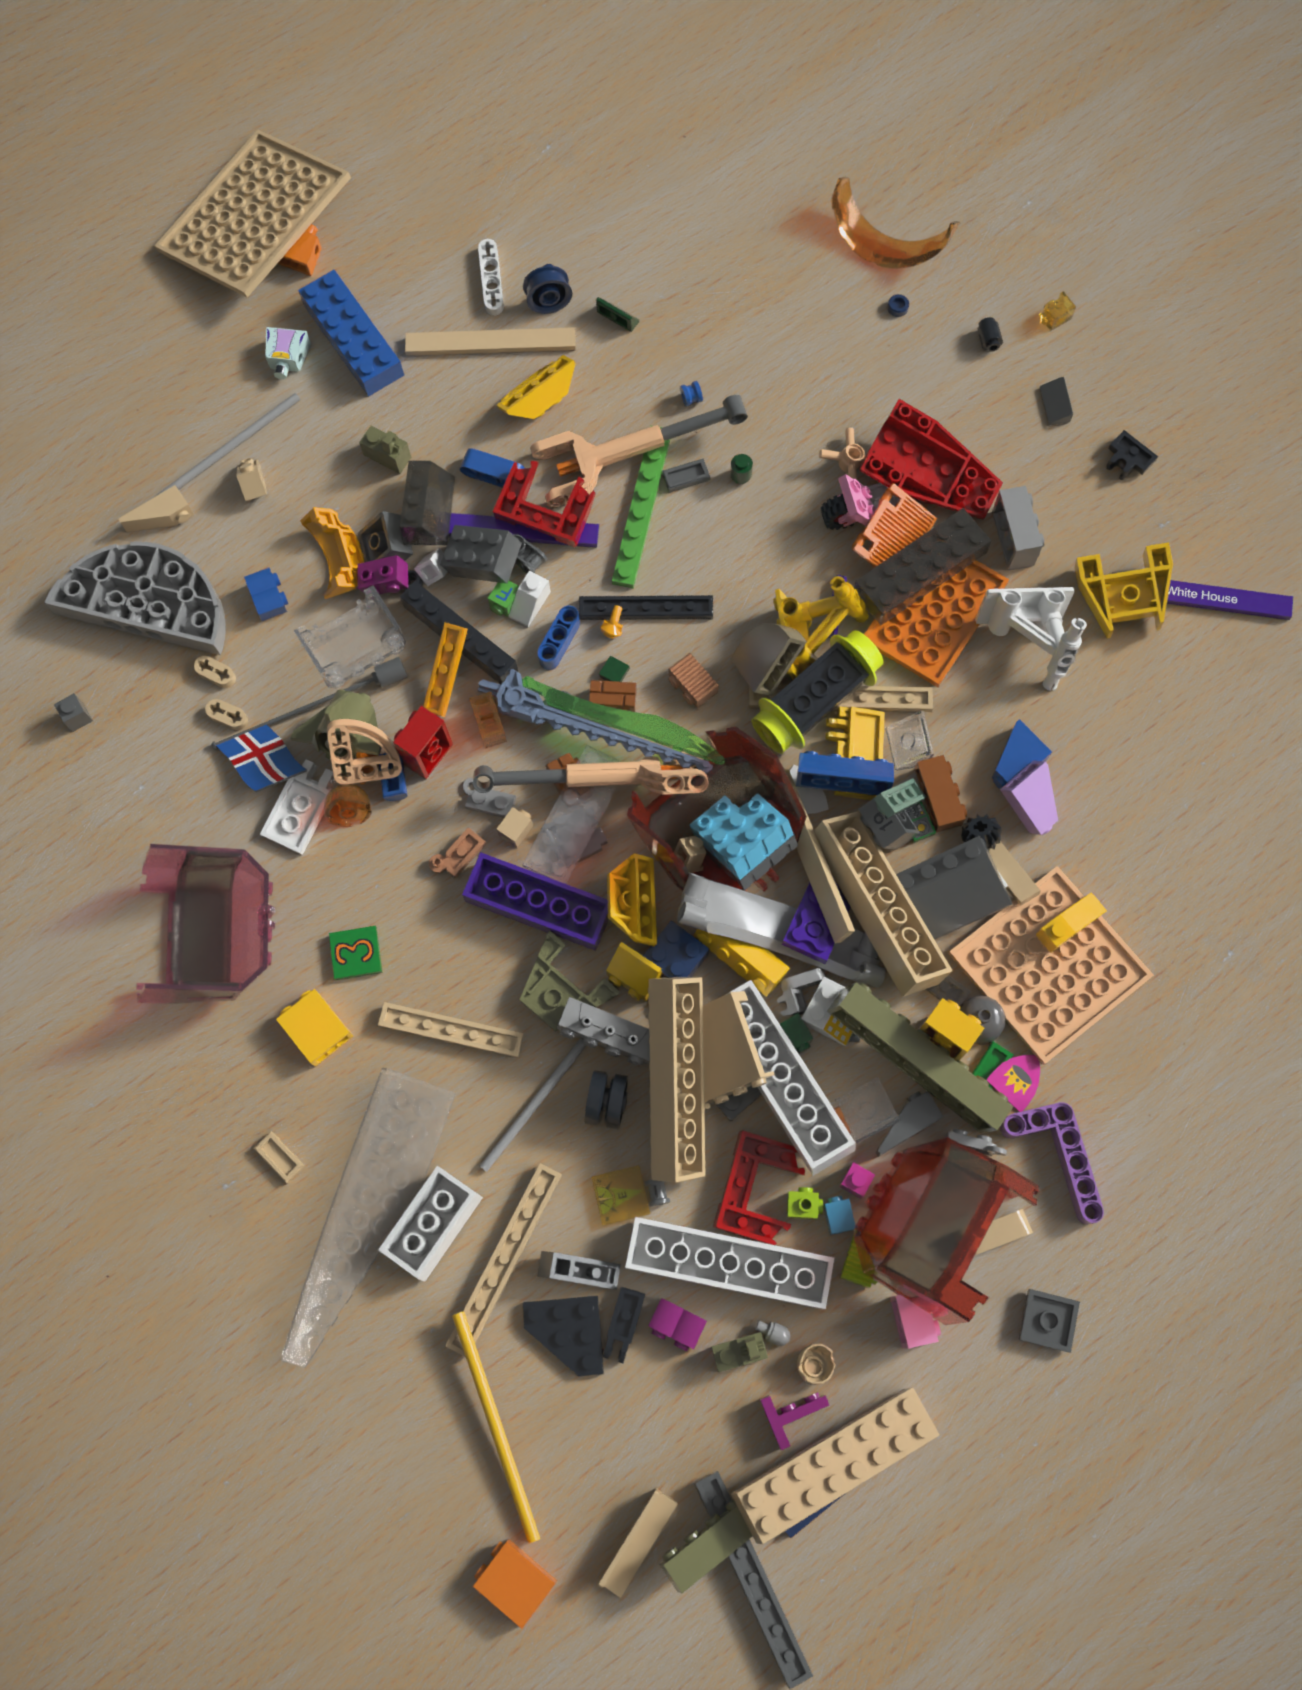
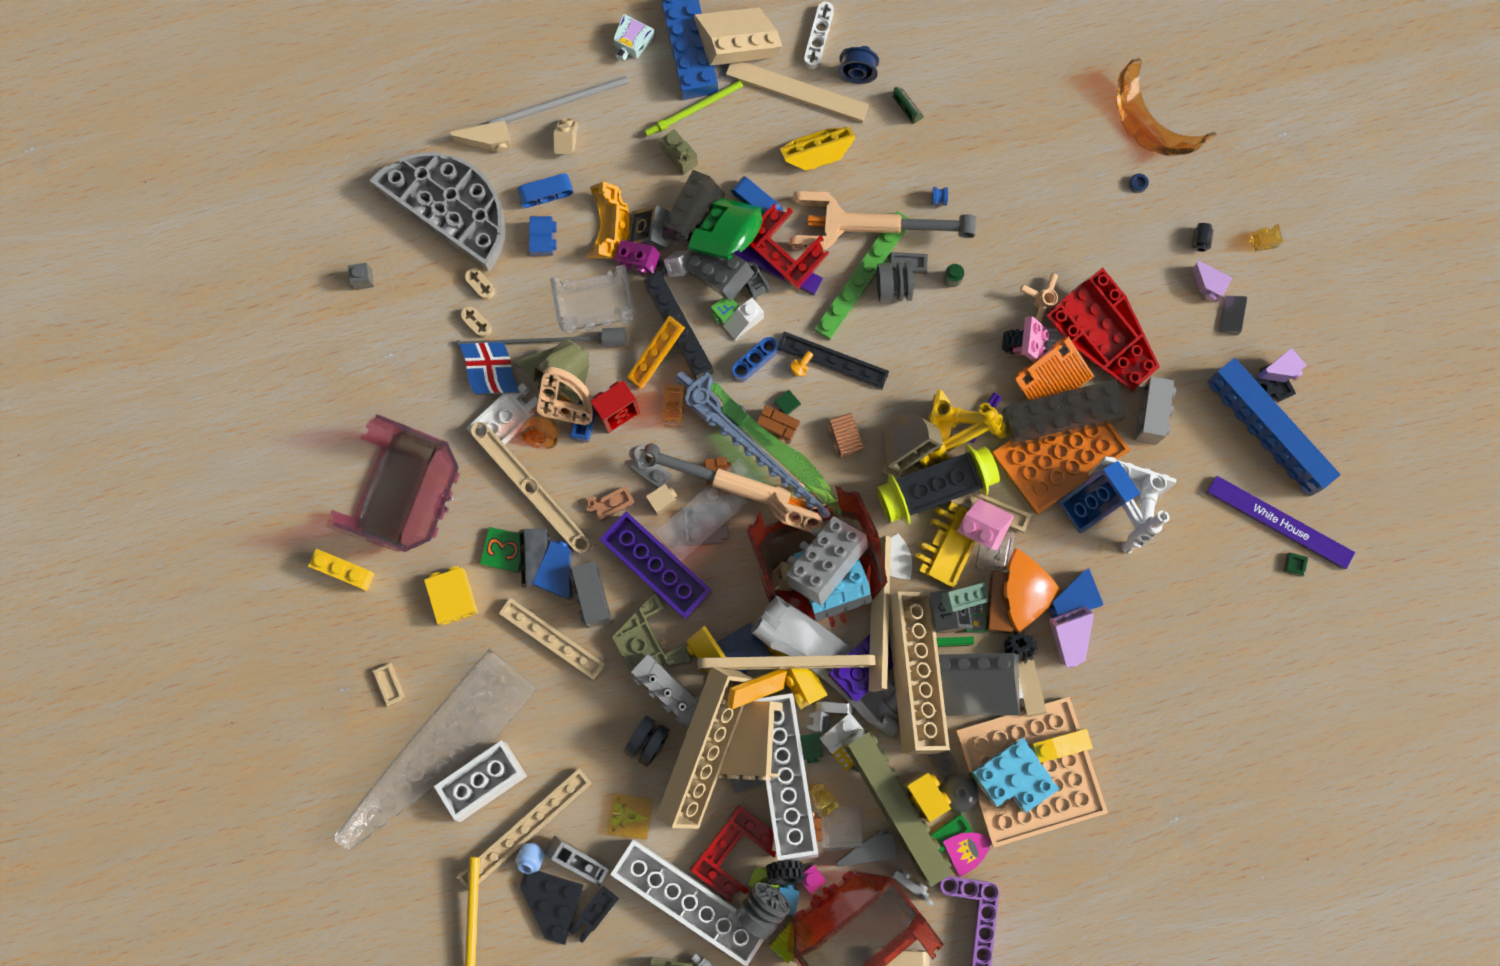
camera: 20 degrees right, 5 degrees up
light grey piece [480,1038,586,1172] -> none
yellow wedge [607,853,657,946] -> none
dark grey bush [645,1179,671,1207] -> none
magenta brick [648,1298,707,1351] -> none
blue slope [796,751,894,796] -> none
yellow wedge [1074,542,1173,639] -> none
none -> yellow brick [308,549,375,591]
none -> tan beam [471,422,590,553]
none -> light blue head [515,842,545,874]
none -> blue beam [517,173,573,208]
none -> black slope [519,528,550,588]
none -> blue slope [532,540,572,601]
none -> dark grey brick [569,561,613,628]
none -> lime bar [644,80,743,137]
none -> green slope [688,198,763,260]
none -> tan slope [694,7,782,66]
none -> tan beam [698,655,876,670]
none -> light orange tile [727,669,787,709]
none -> dark grey wheel [736,882,791,939]
none -> black tyre [766,860,804,886]
none -> light grey piece [786,516,868,606]
none -> clear yellow brick [809,783,840,818]
none -> dark grey wheel [877,261,915,303]
none -> green tile [936,636,974,647]
none -> bright pink slope [957,499,1014,551]
none -> medium azure piece [969,738,1059,813]
none -> orange brick [1004,549,1061,632]
none -> blue brick [1059,461,1141,534]
none -> lavender slope [1192,260,1232,302]
none -> blue brick [1207,358,1341,496]
none -> lavender slope [1257,348,1307,382]
none -> dark green tile [1283,552,1308,577]

